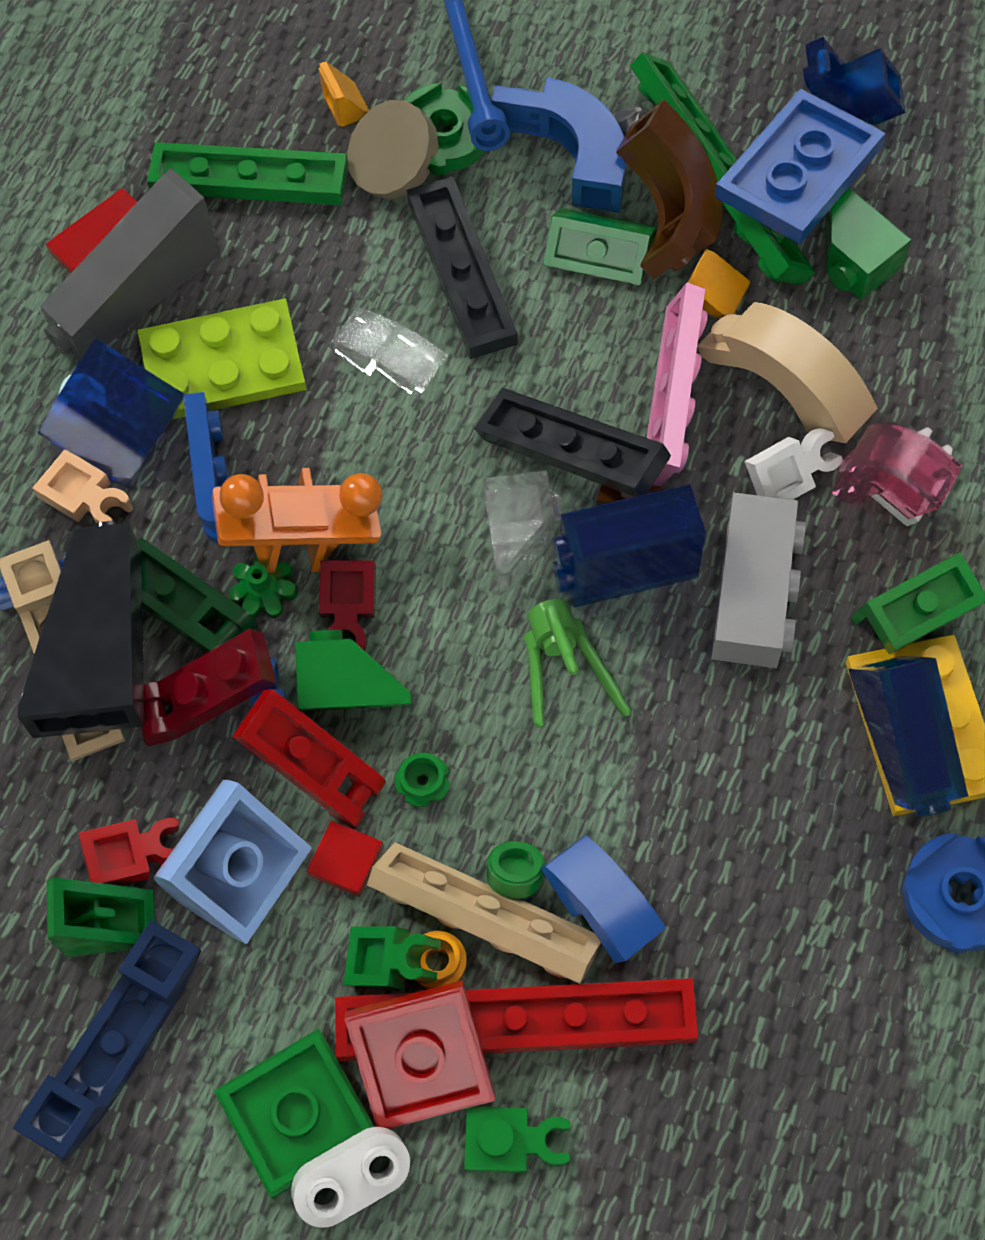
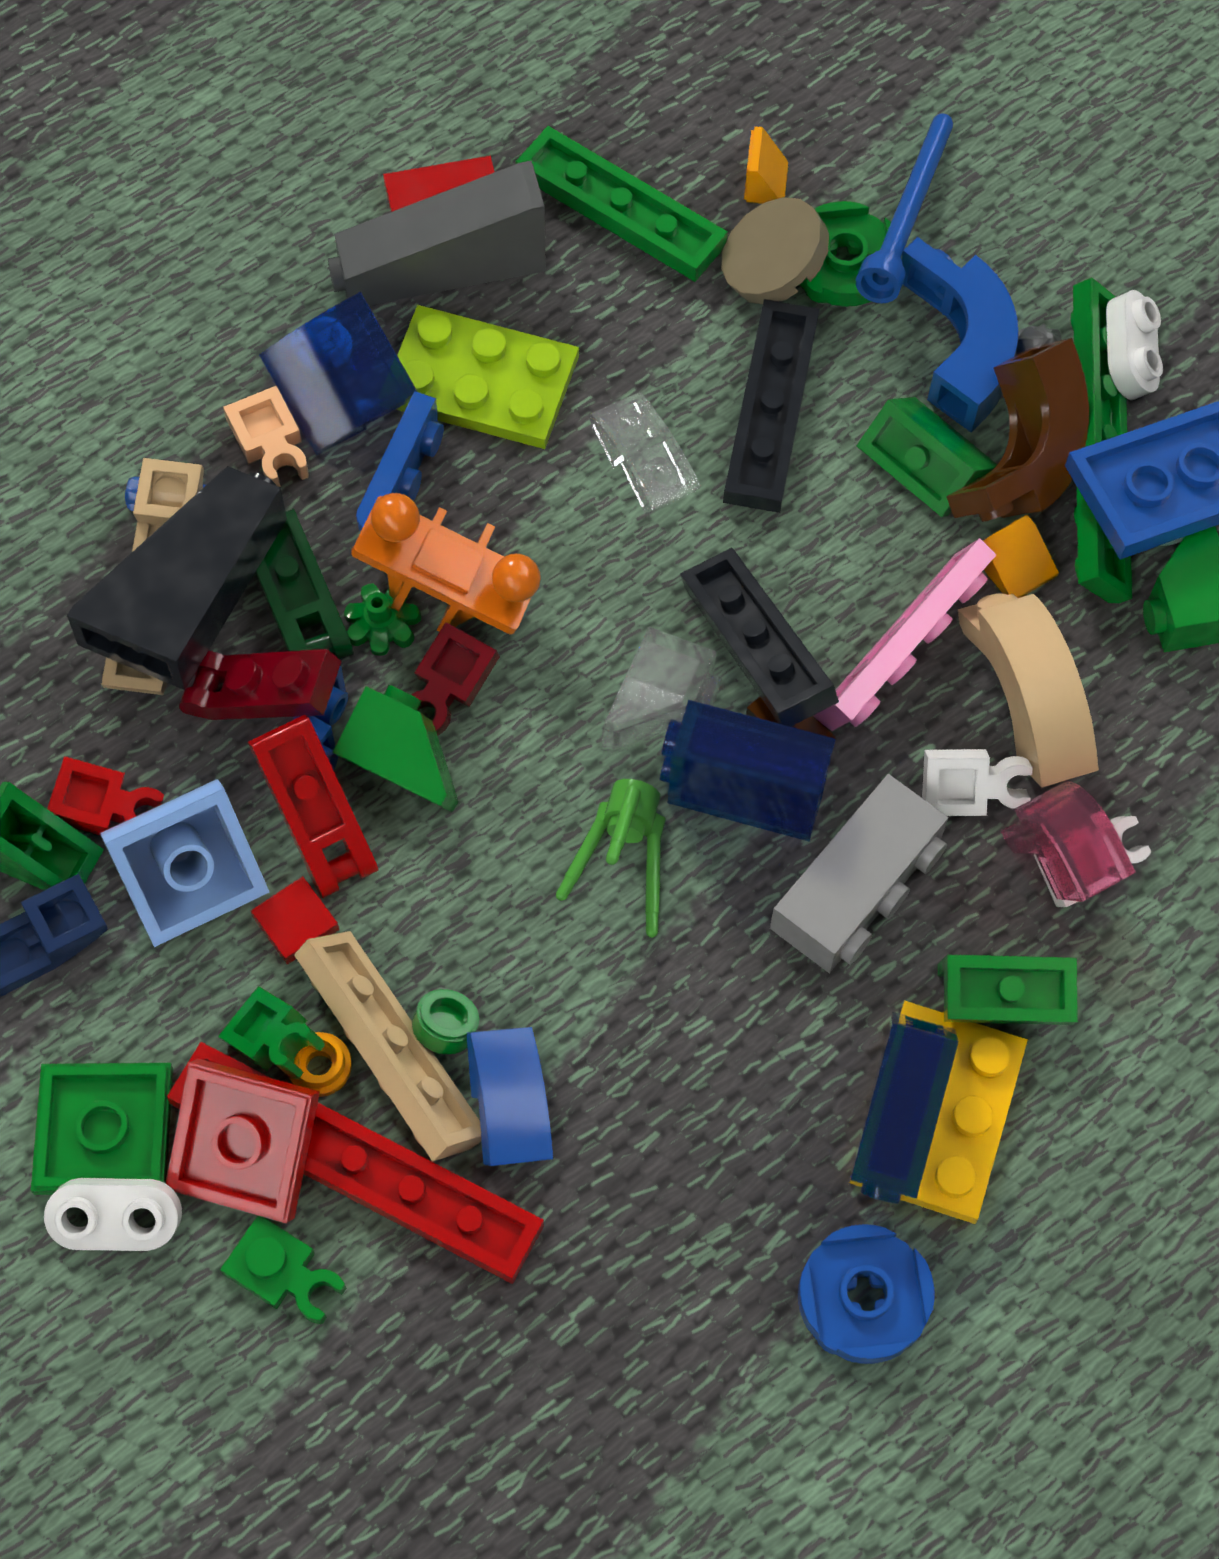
camera: 25 degrees right, 0 degrees up
green plate [394,753,450,807] -> none
none -> white plate [1106,290,1163,400]

